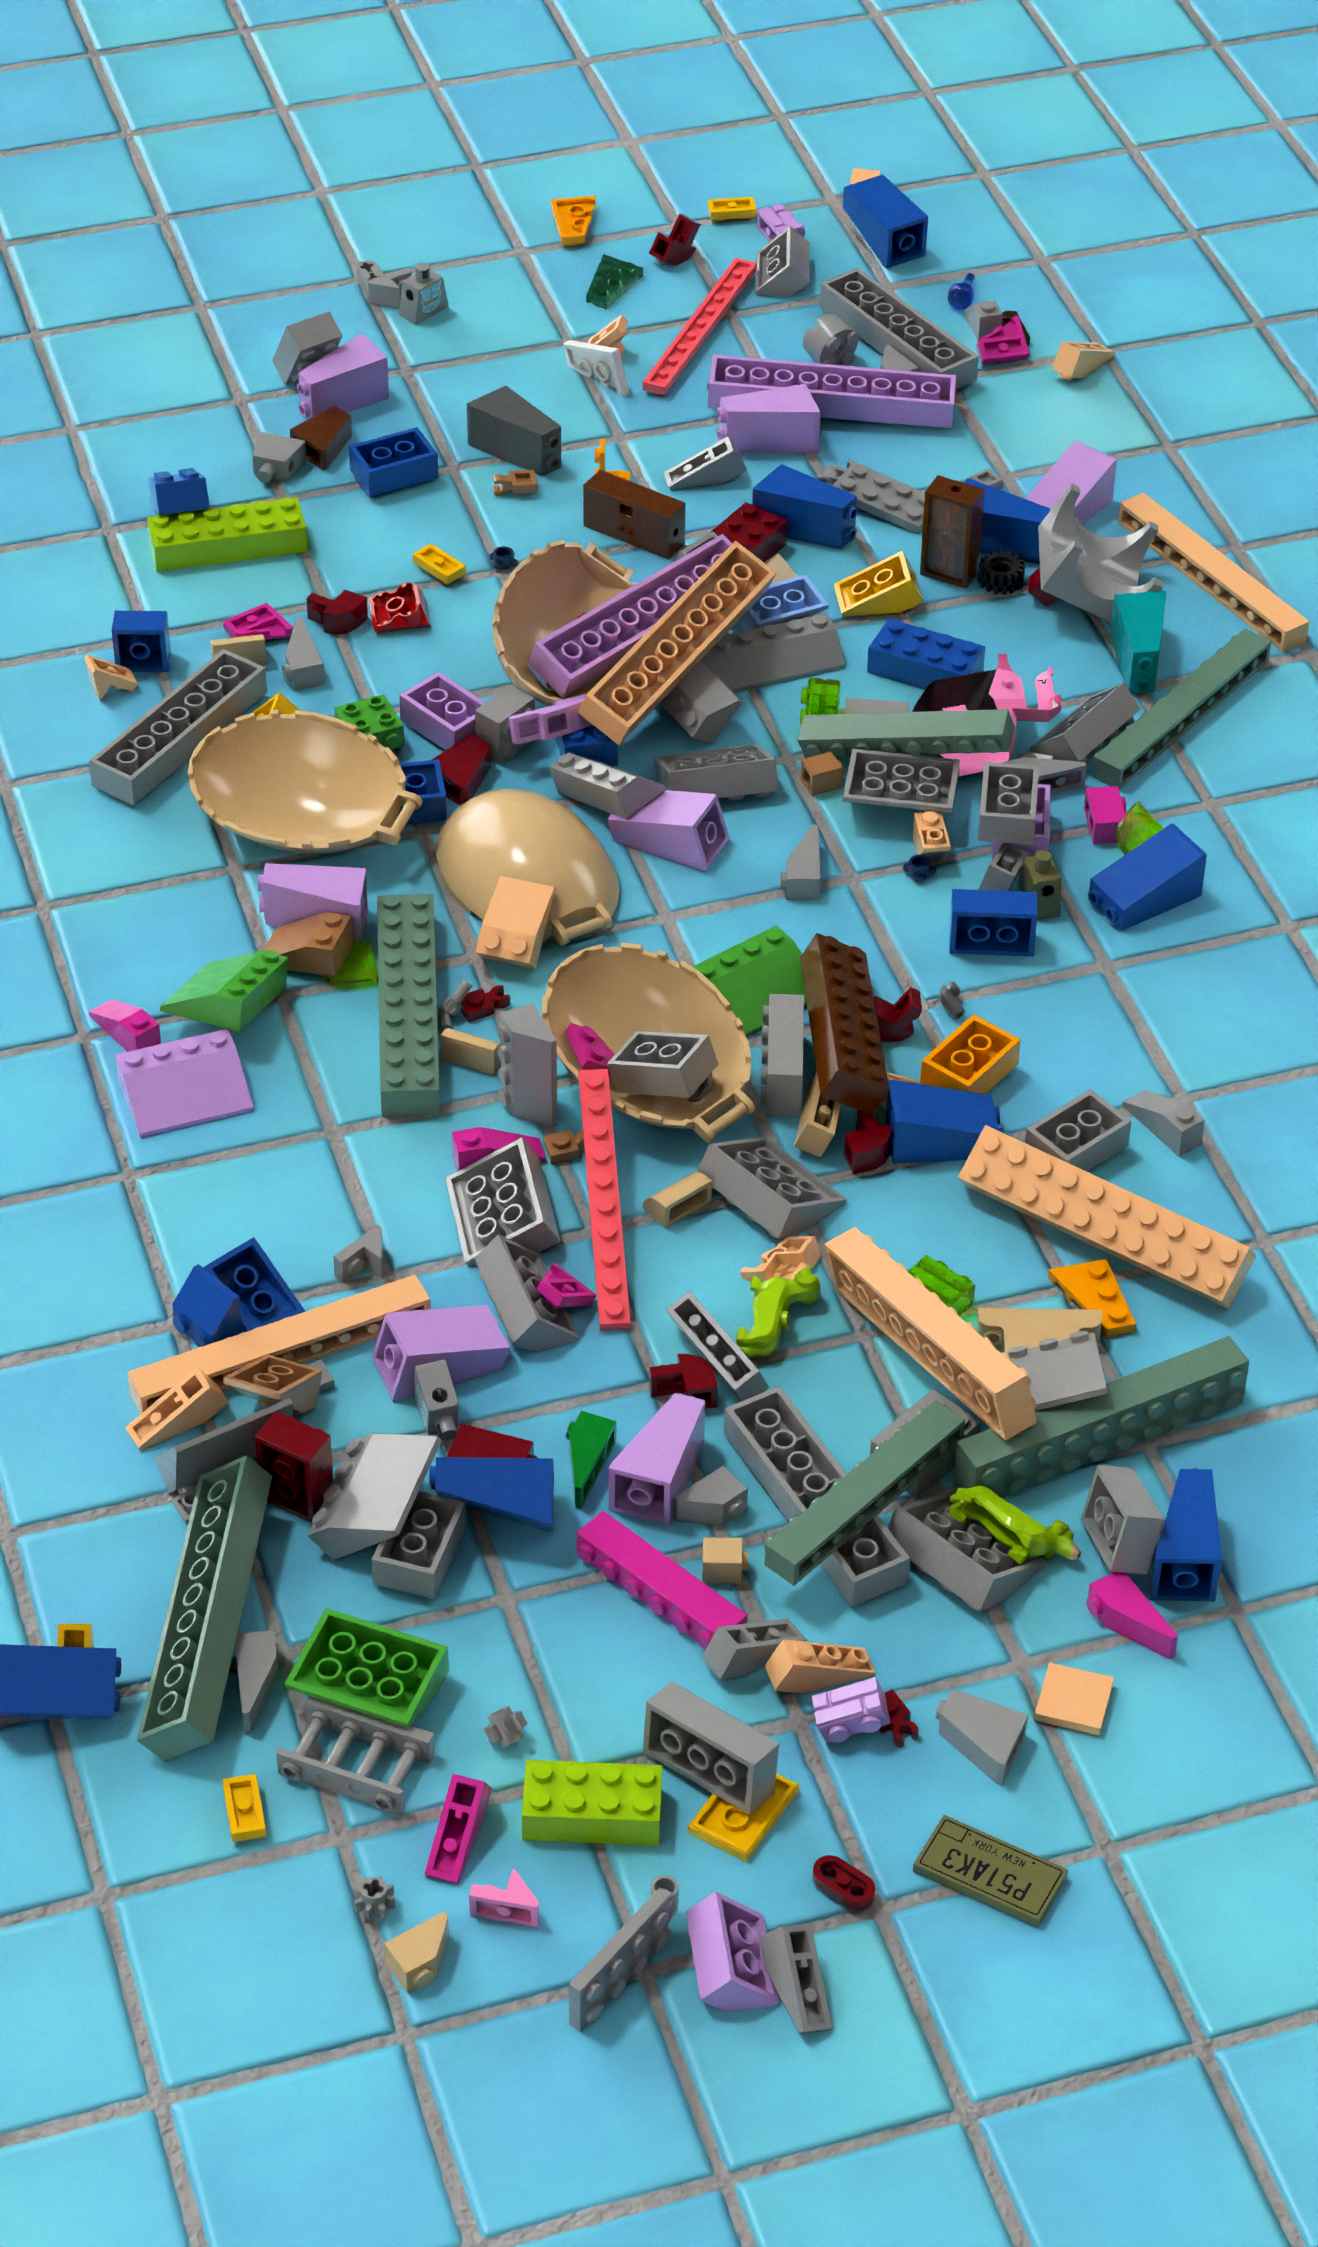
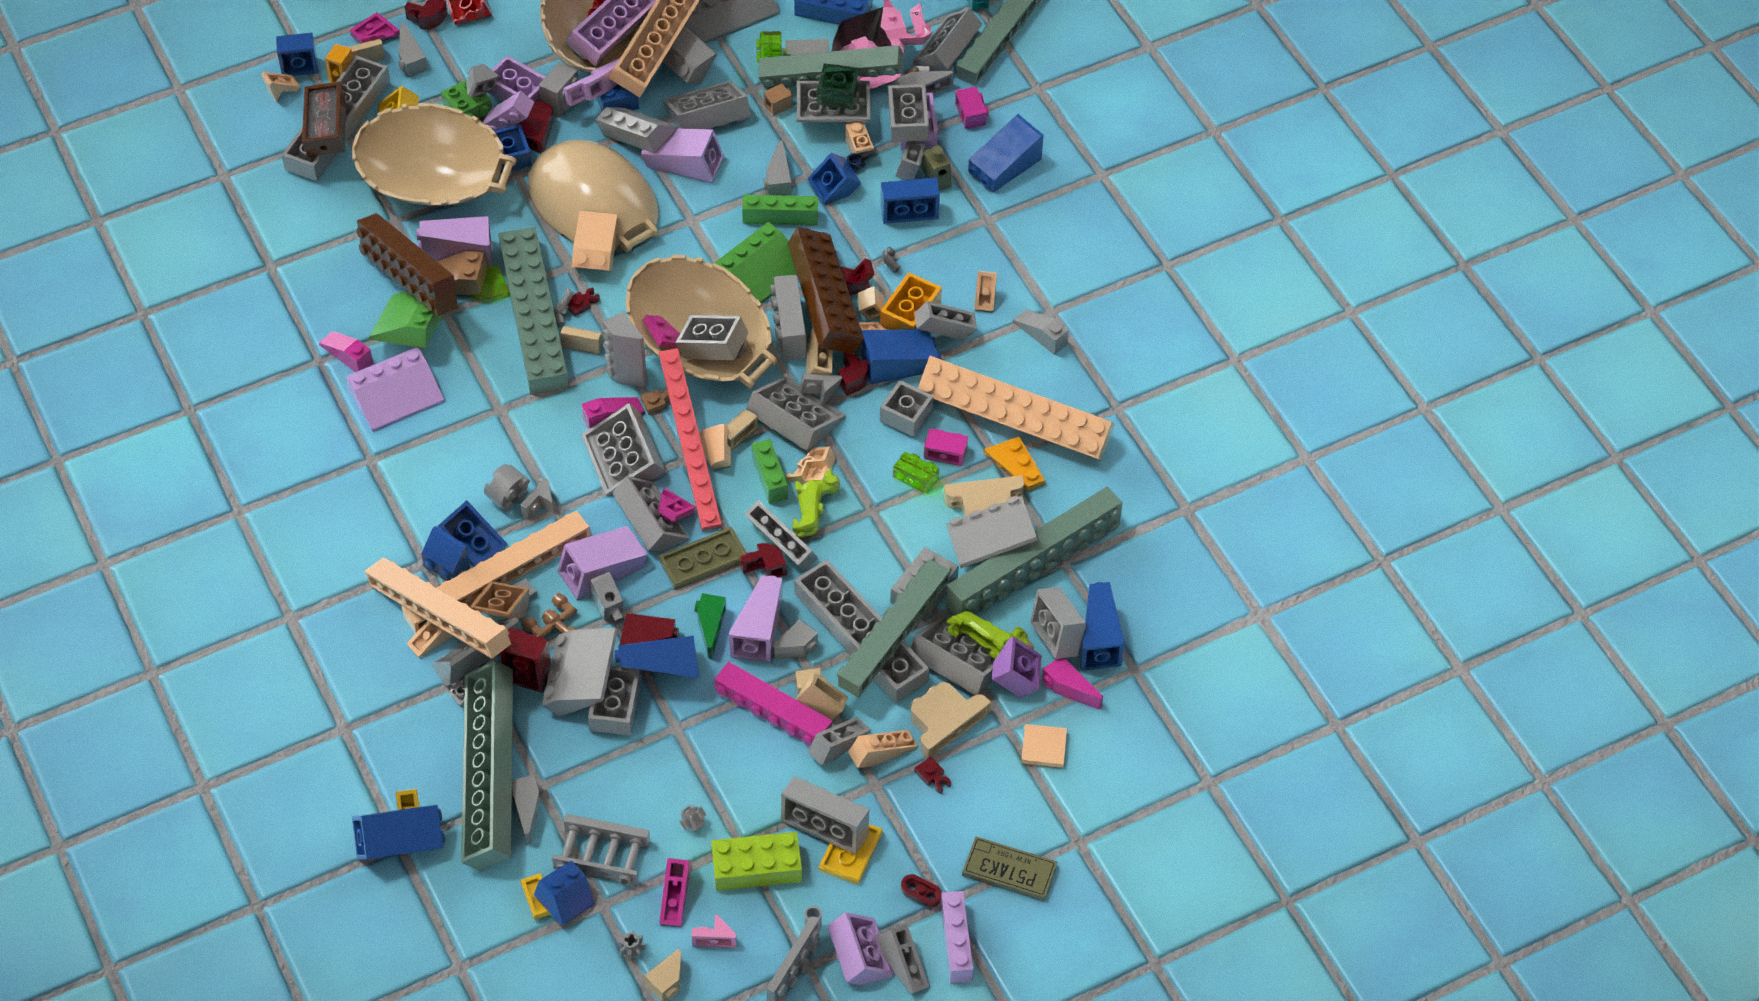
camera: 10 degrees left, 10 degrees up
bright green slope [284,1608,449,1728] -> none
lavender brick [812,1677,890,1743] -> none
light nougat brick [824,1227,1037,1441] -> none
light grey slope [936,1689,1028,1785] -> none
light grey brick [1025,1089,1132,1172] -> none
clear neon green tile [1116,801,1164,855] -> none
none -> brick [302,81,347,157]
none -> light orange brick [325,44,353,83]
none -> reddish brown brick [356,213,458,316]
none -> light nougat brick [365,557,511,658]
none -> light grey slope [466,64,499,98]
none -> lavender brick [483,91,534,131]
none -> light grey brick [484,464,530,512]
none -> medium nougat piece [521,593,578,637]
none -> blue slope [533,860,594,926]
none -> olive tile [658,527,746,590]
none -> light nougat slope [699,424,731,469]
none -> bright green brick [742,195,818,225]
none -> bright green brick [752,439,788,504]
none -> tan brick [796,673,848,720]
none -> light grey slope [799,374,842,404]
none -> blue slope [807,153,861,205]
none -> clear green brick [817,63,860,109]
none -> tan brick [858,286,885,320]
none -> light grey brick [880,380,934,437]
none -> tan brick [911,682,991,759]
none -> light grey brick [914,301,977,340]
none -> dark pink brick [924,428,968,466]
none -> lavender brick [941,891,973,983]
none -> light nougat slope [974,271,997,311]
none -> medium lavender slope [992,637,1042,698]

